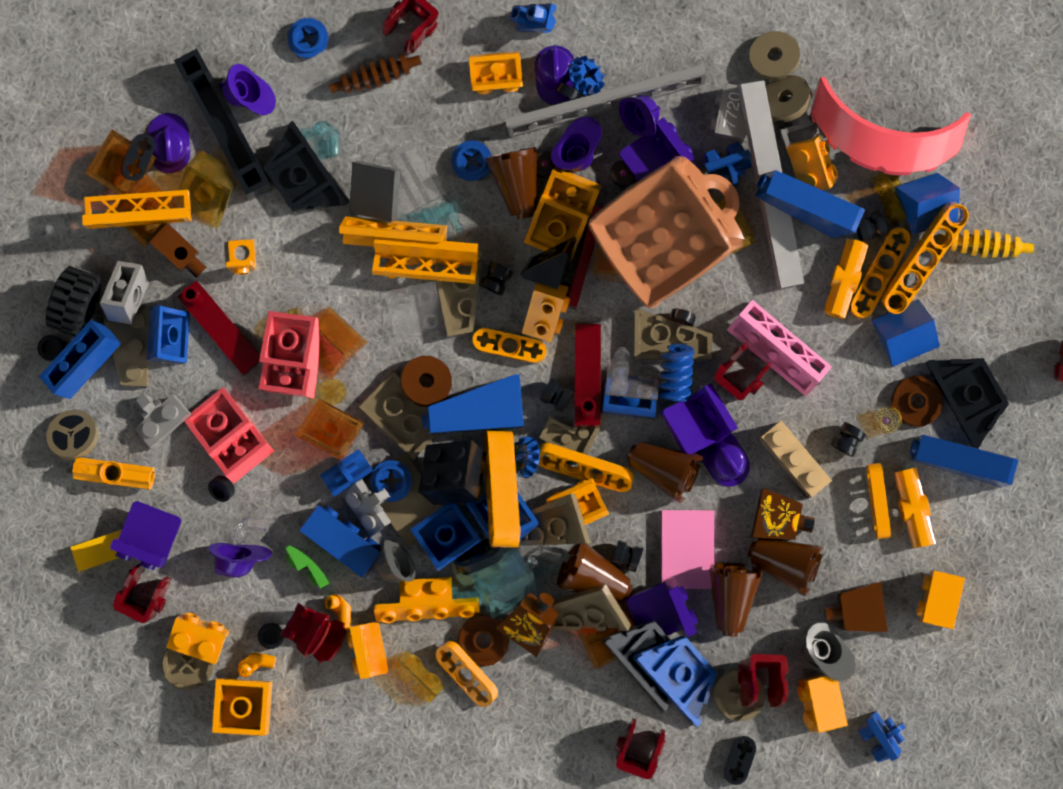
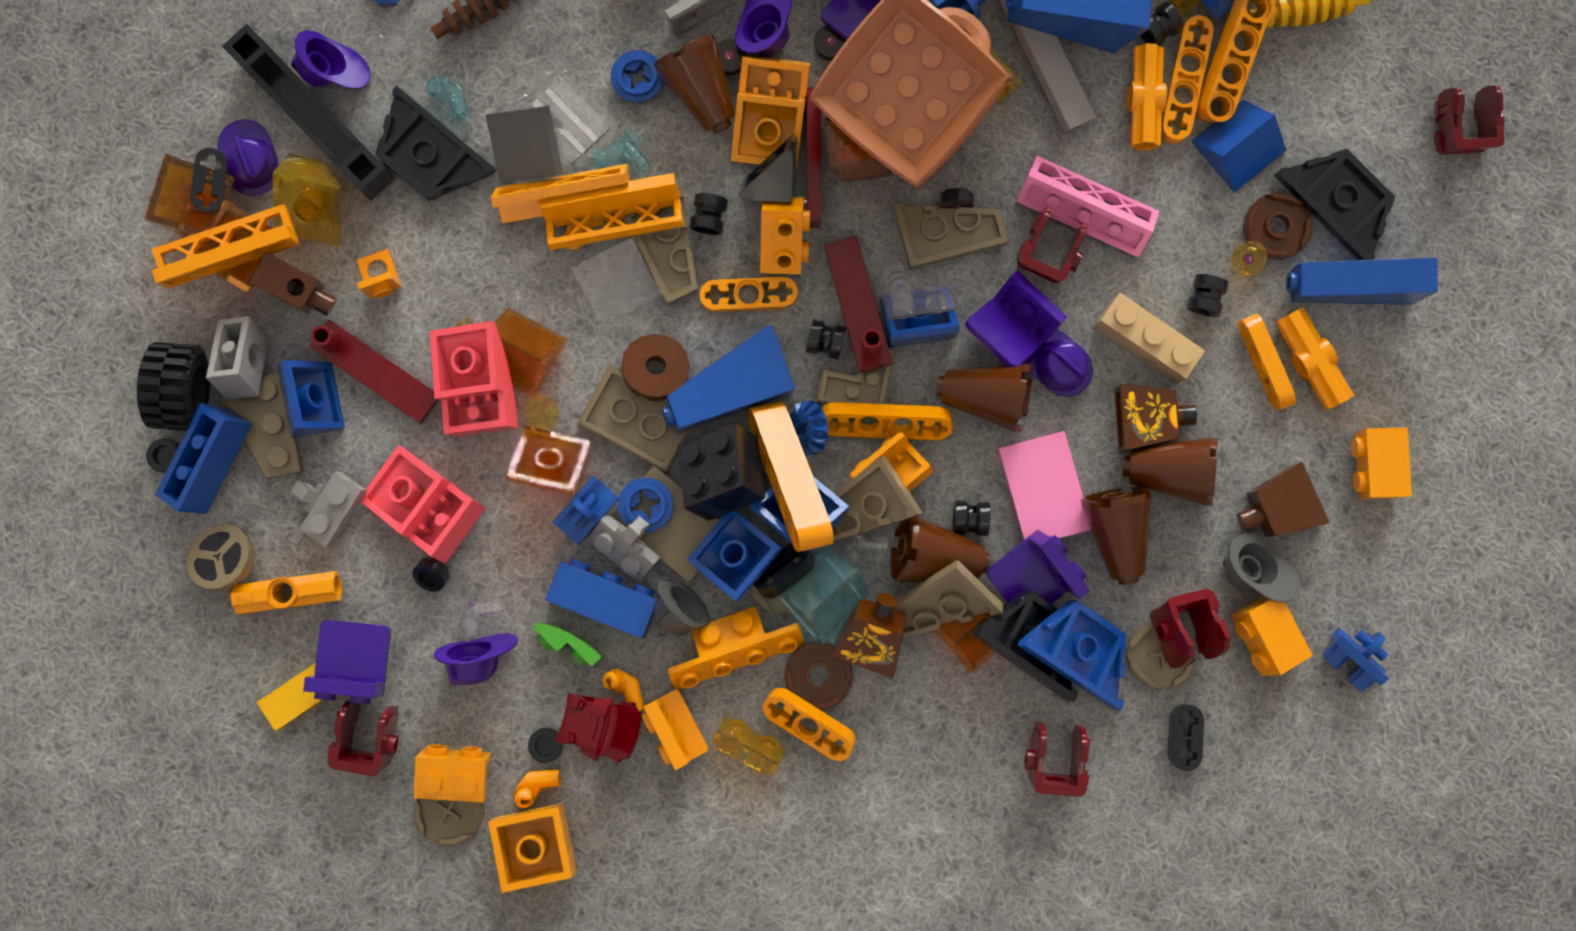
camera: 20 degrees left, 0 degrees up
blue piece [659,344,694,402] -> none

